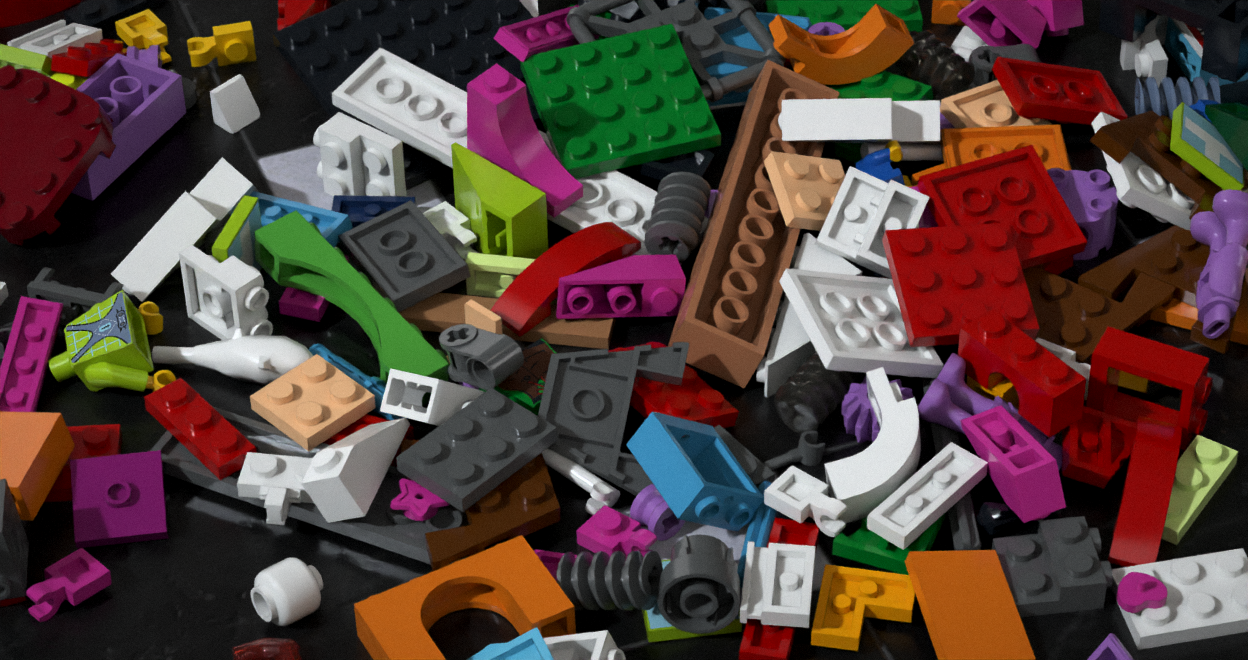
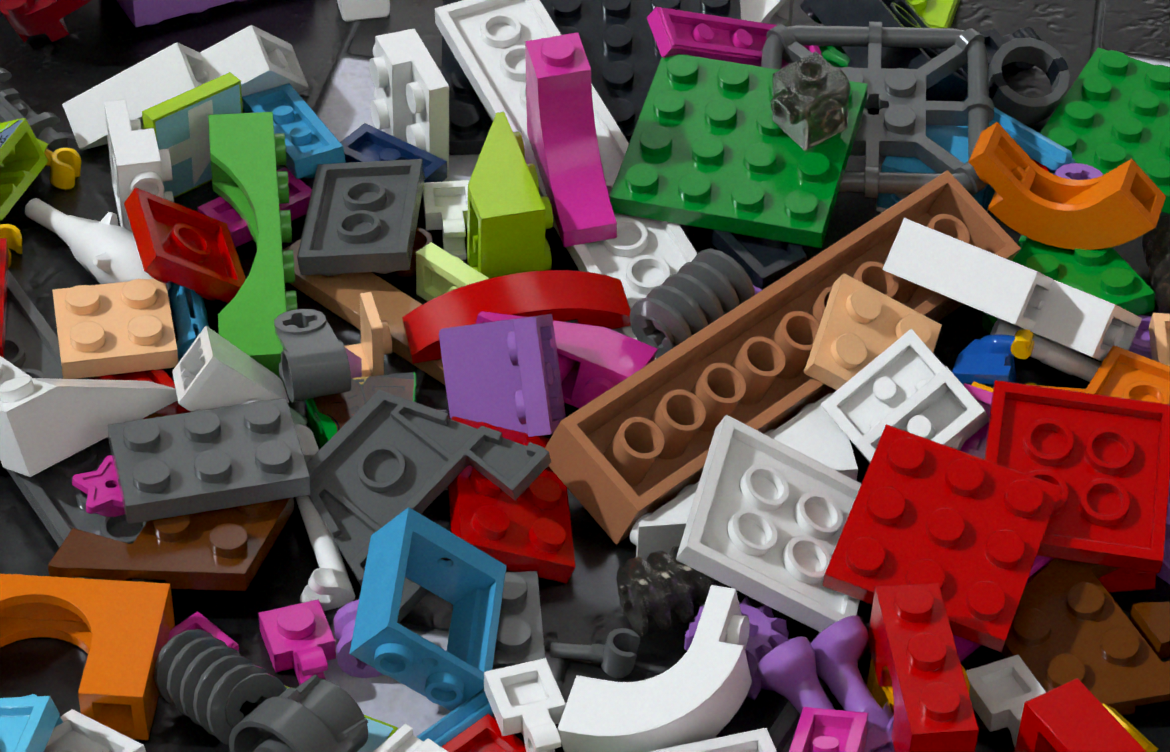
camera: 30 degrees right, 0 degrees up
none -> red plate [124,187,246,303]
none -> medium lavender bracket [439,314,566,437]
none -> clear smoke brick [770,52,851,151]

